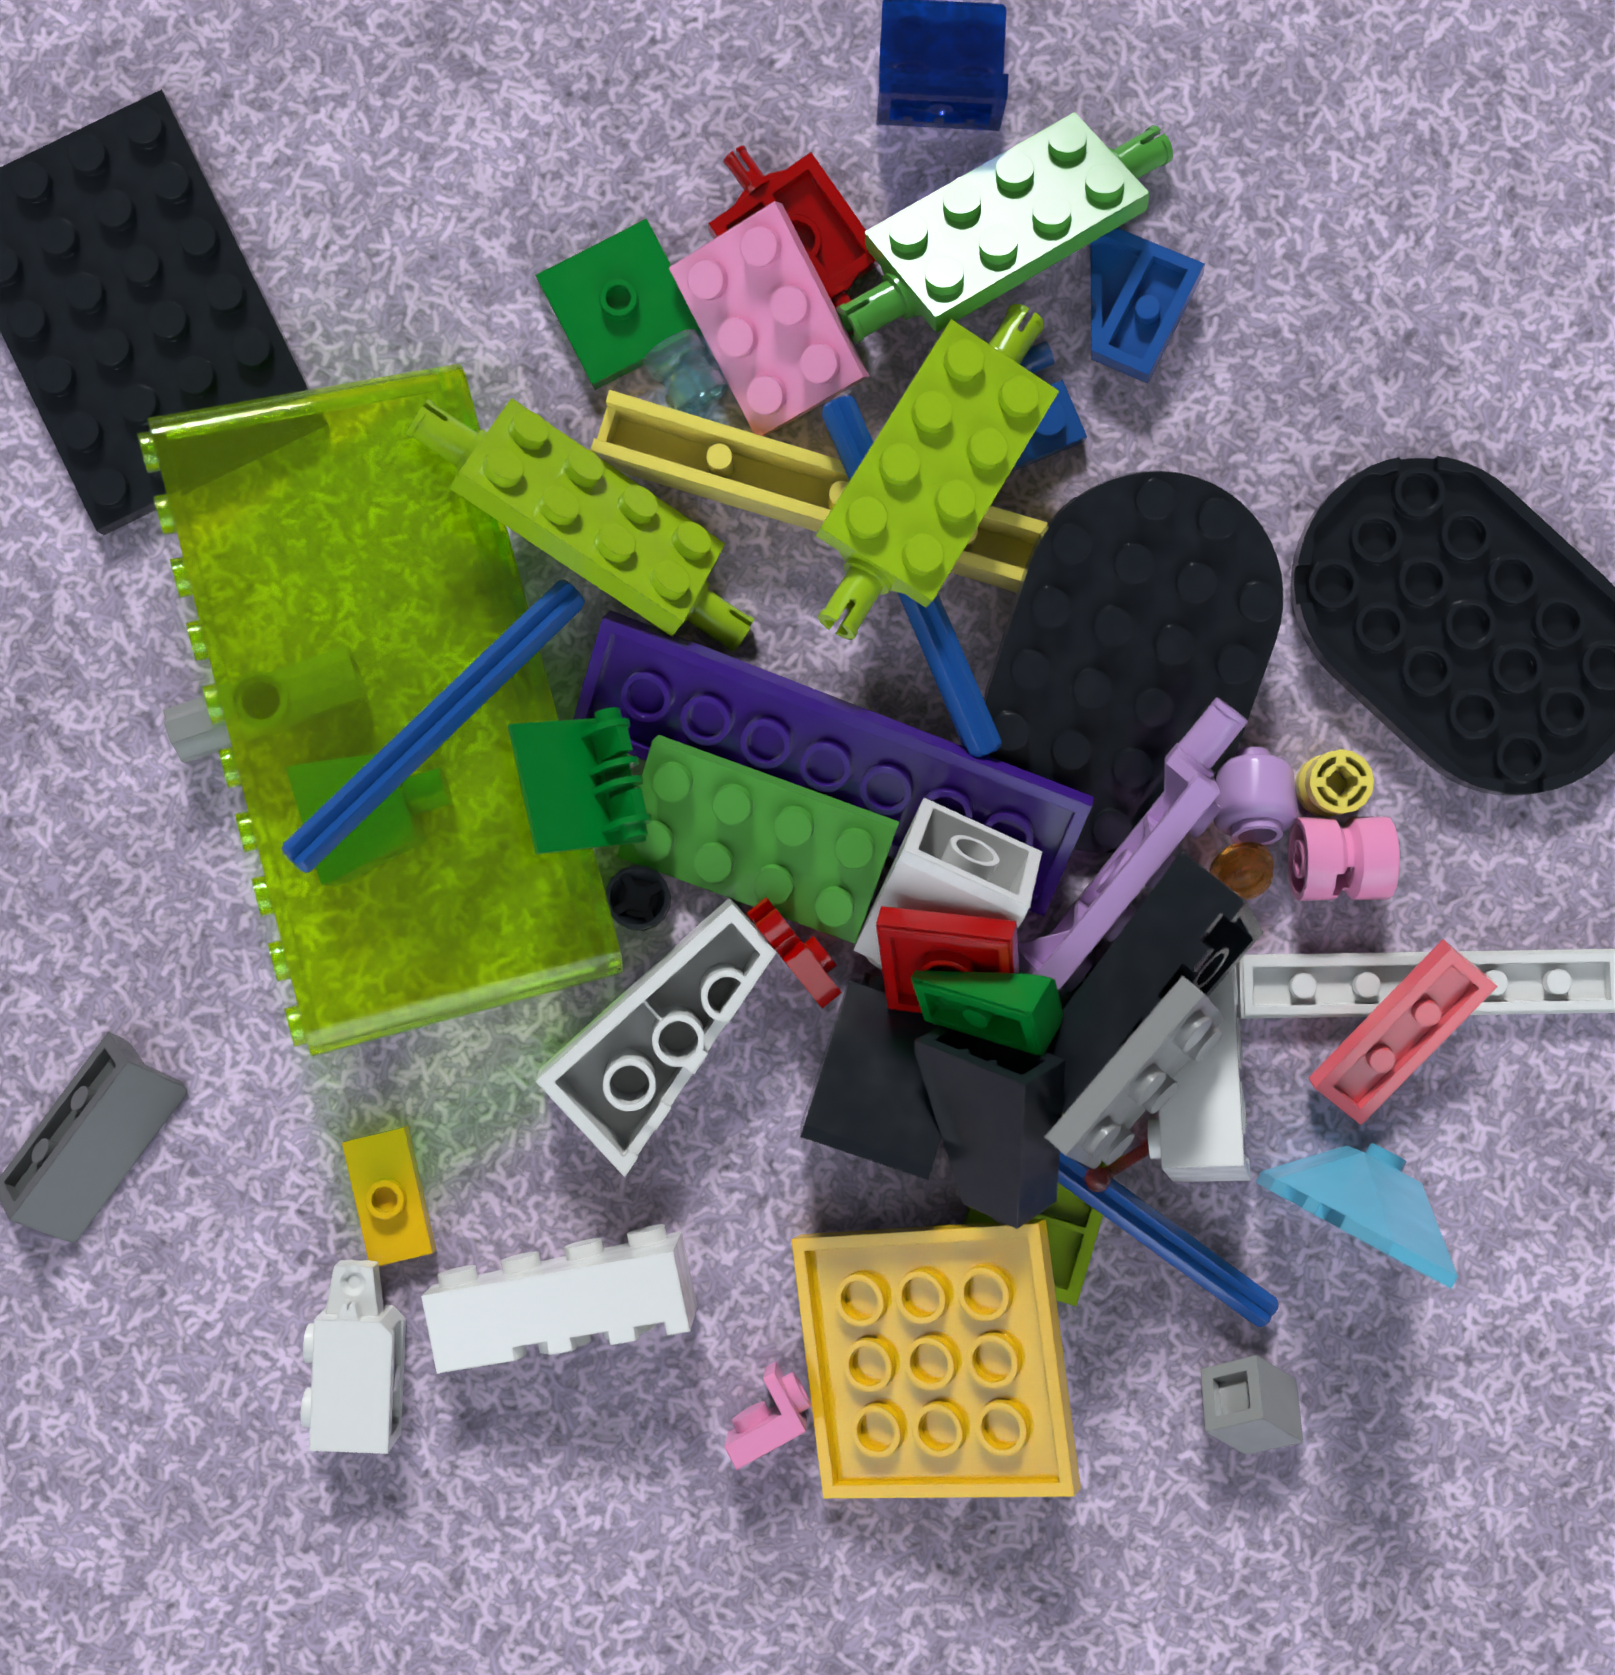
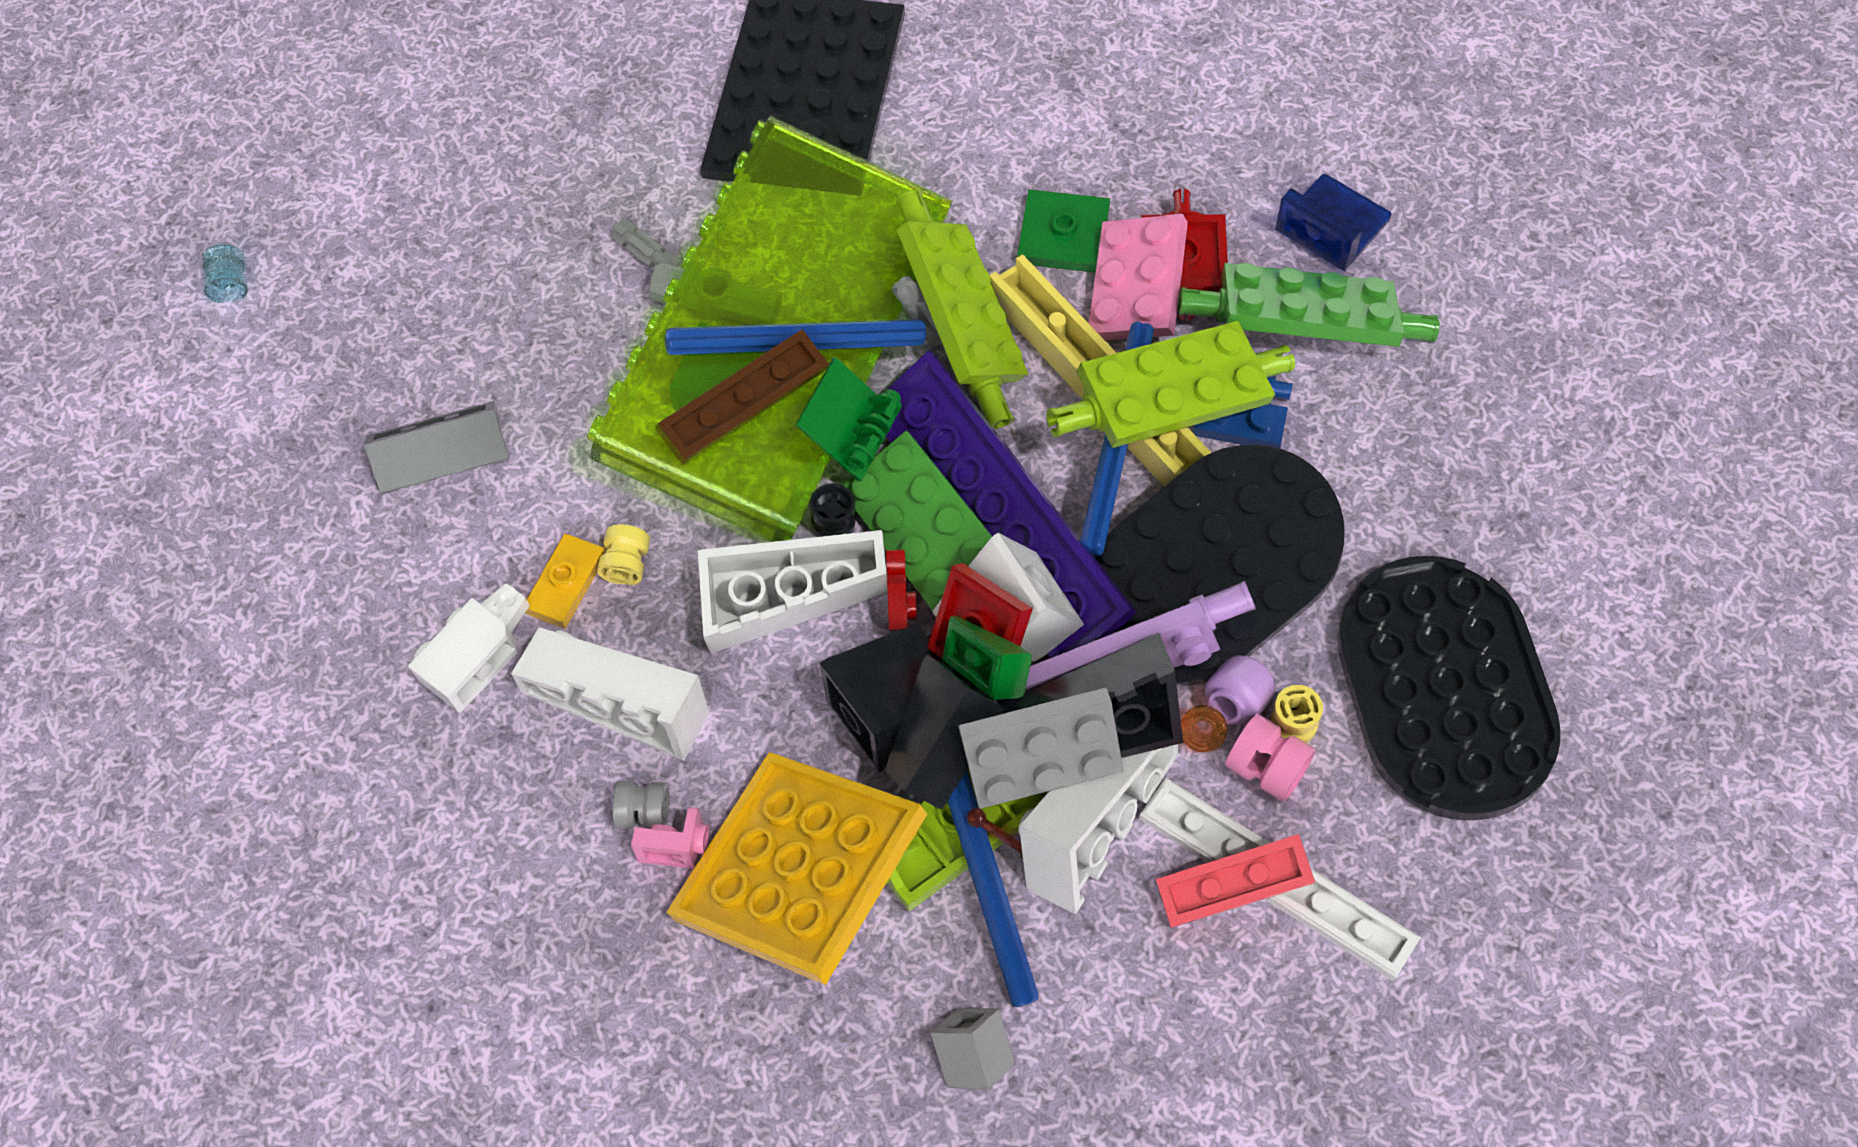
camera: 40 degrees right, 25 degrees down
clear light blue wheel [643,329,728,415] -> none
blue wing [1090,228,1205,384] -> none
medium azure wedge [1255,1143,1458,1289] -> none
none -> light yellow wheel [597,524,650,585]
none -> light grey axle [611,219,680,270]
none -> light grey wheel [613,781,670,829]
none -> reddish brown plate [655,329,829,465]
none -> light grey axle [892,276,942,347]

